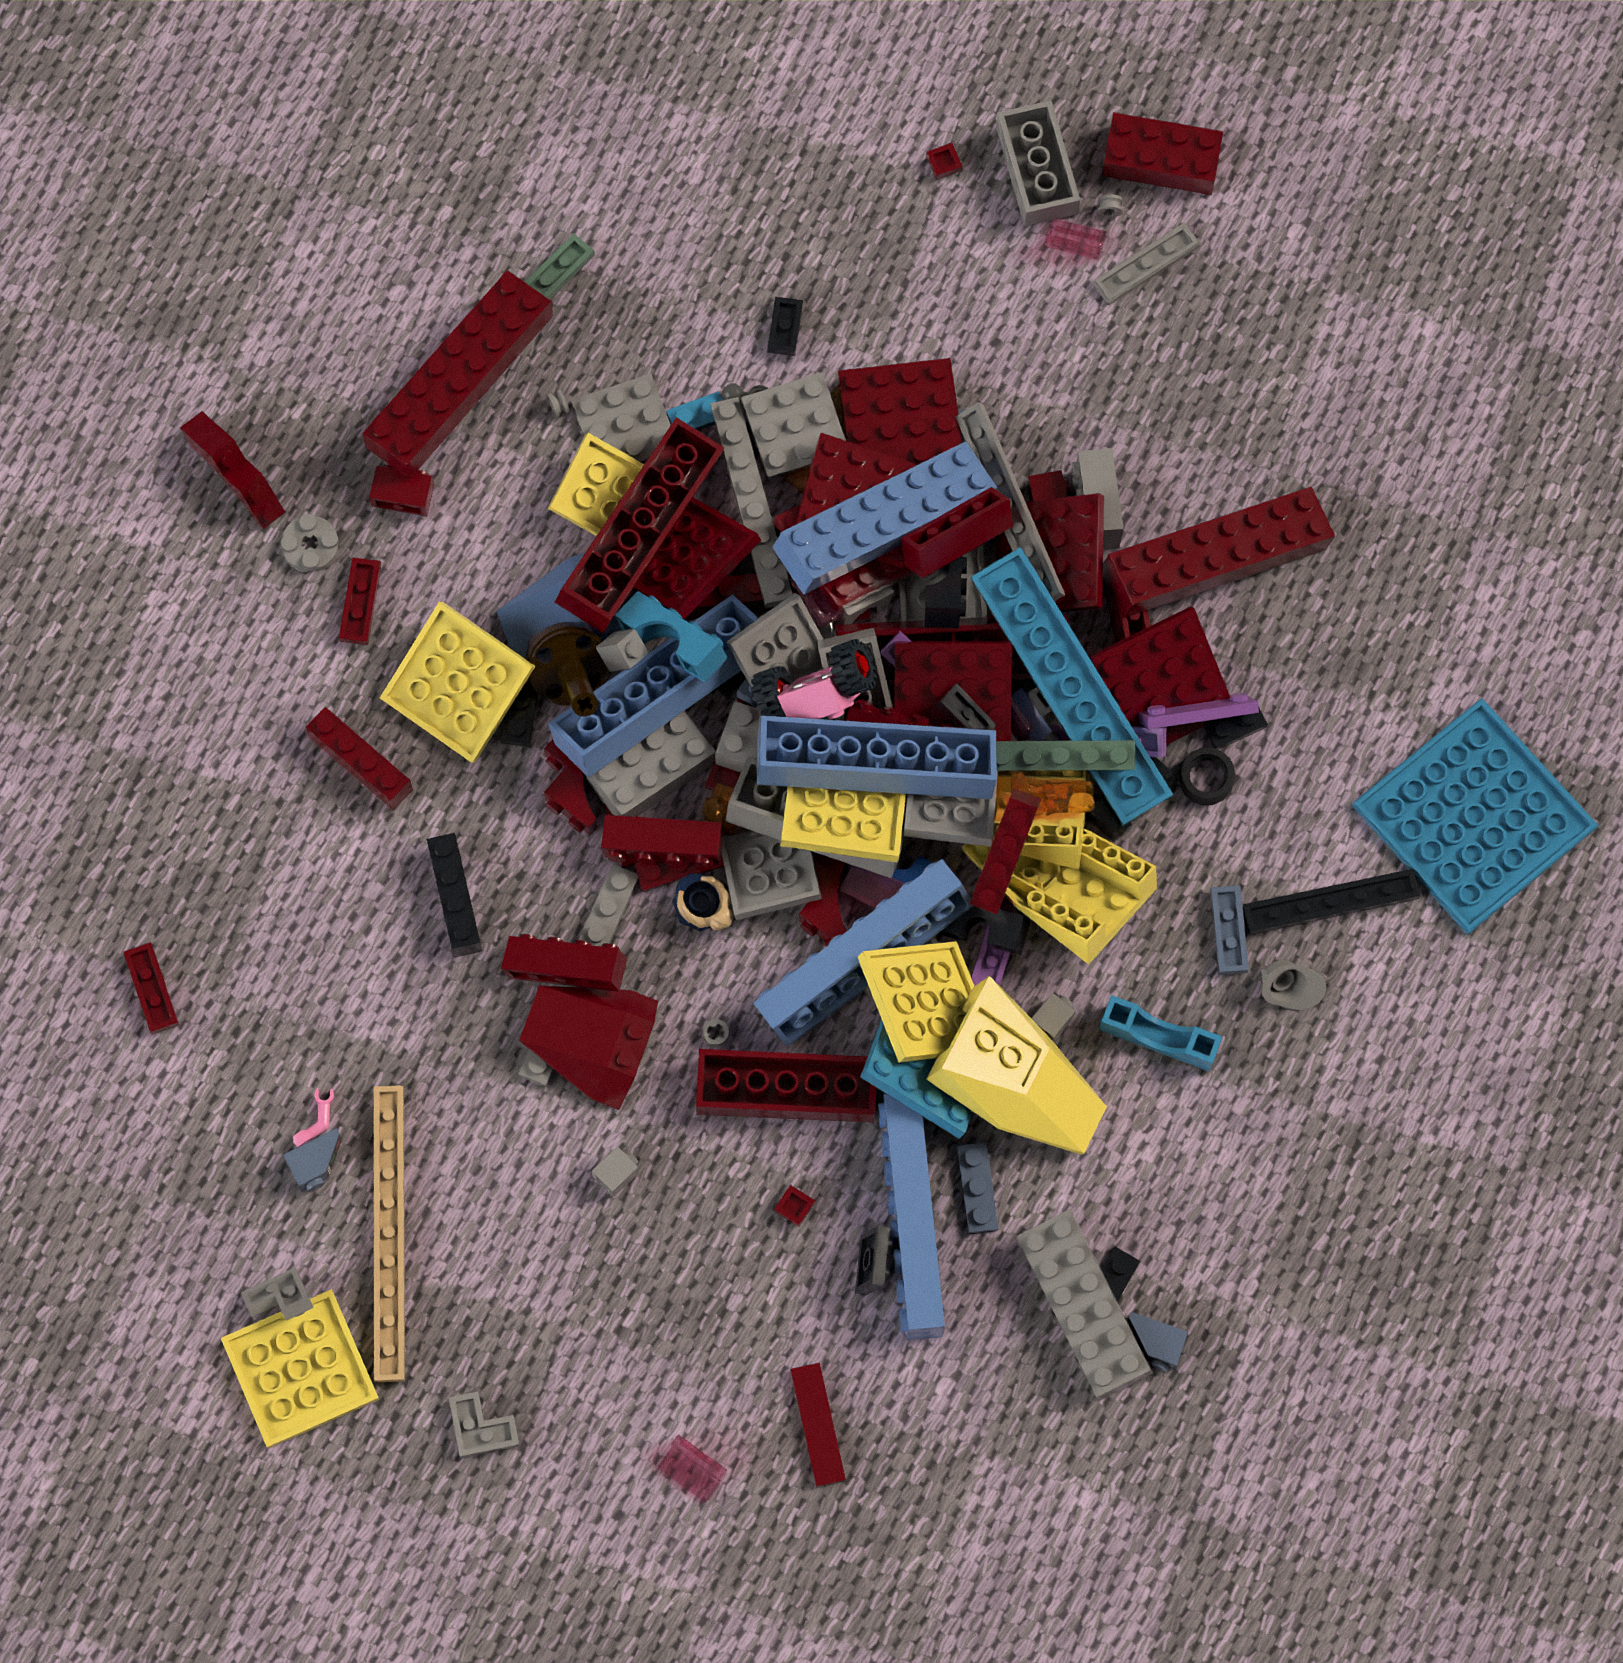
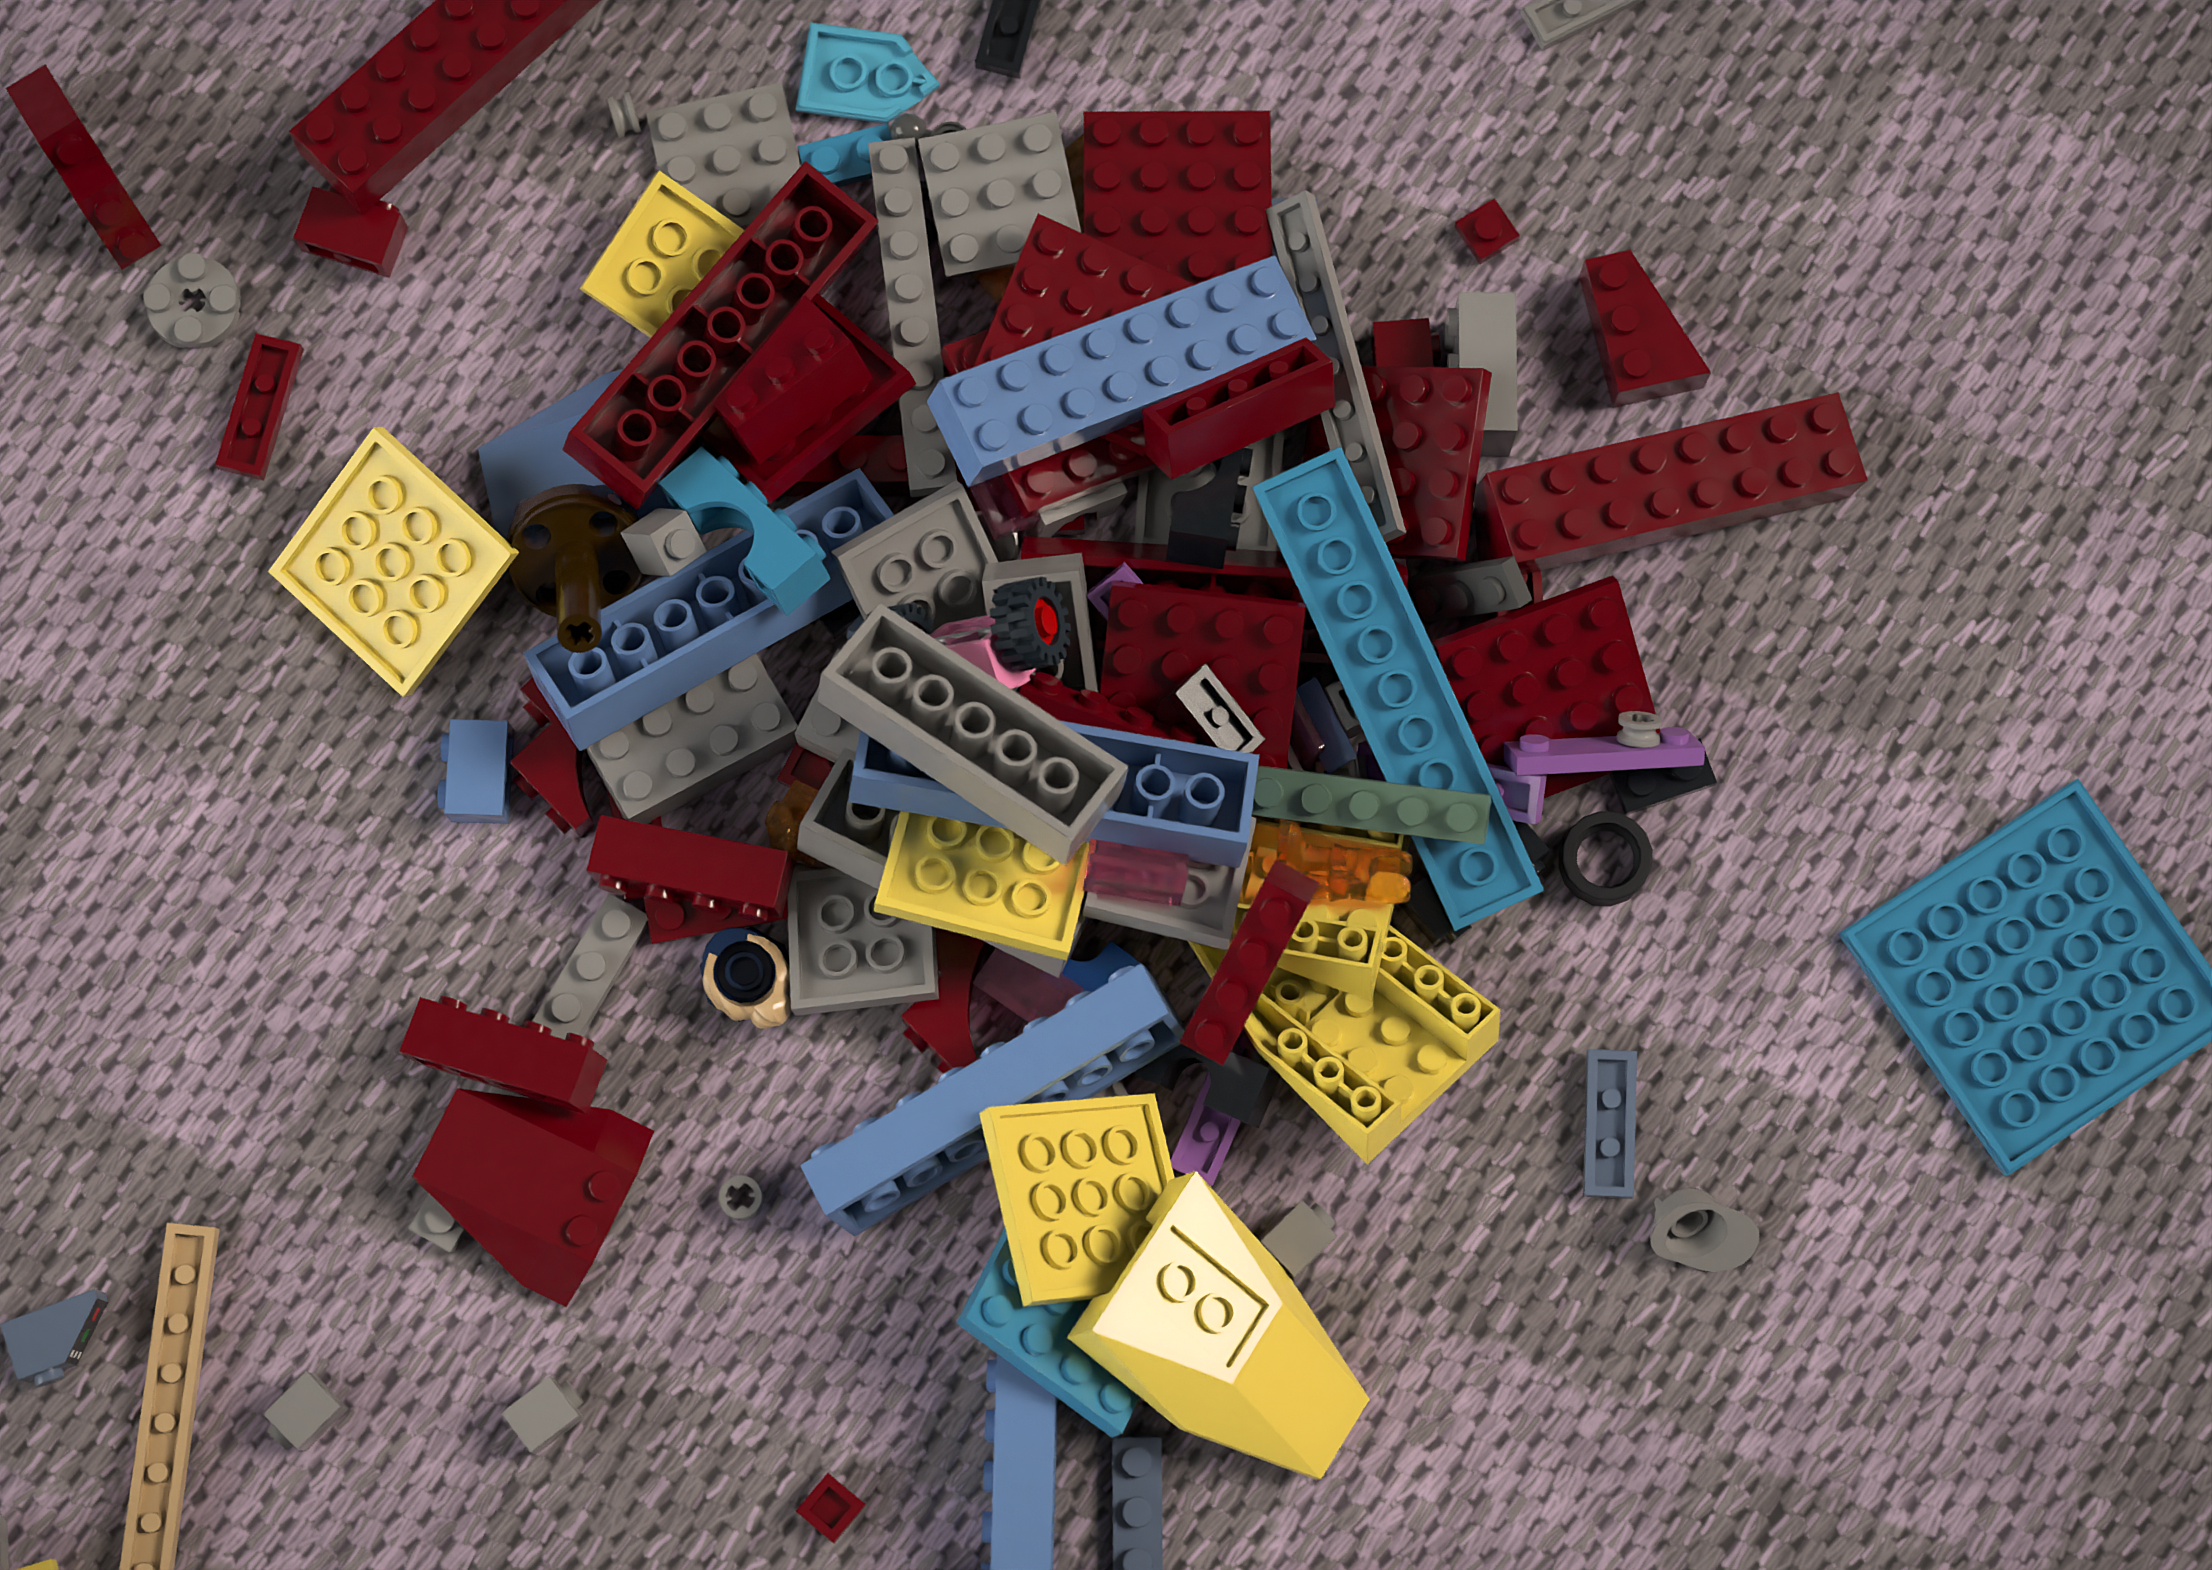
camera: 10 degrees right, 5 degrees up
bright pink arm [292,1088,334,1147] -> none
dark red brick [305,707,413,811] -> none
black arch [426,833,482,958] -> none
black plate [501,688,538,747] -> none
dark red brick [696,1049,876,1123] -> none
dark azure arch [1099,995,1222,1072] -> none
black plate [1242,869,1420,935] -> none
none -> light grey brick [263,1371,349,1451]
none -> medium blue brick [437,719,514,824]
none -> dark red wedge [714,295,873,465]
none -> medium azure tile [796,22,940,124]
none -> light grey brick [818,603,1128,866]
none -> clear pink panel [1082,839,1188,907]
none -> dark grey plate [1407,556,1533,622]
none -> dark red plate [1454,198,1520,264]
none -> dark red wedge [1579,250,1711,408]
none -> light grey bush [1617,711,1662,748]

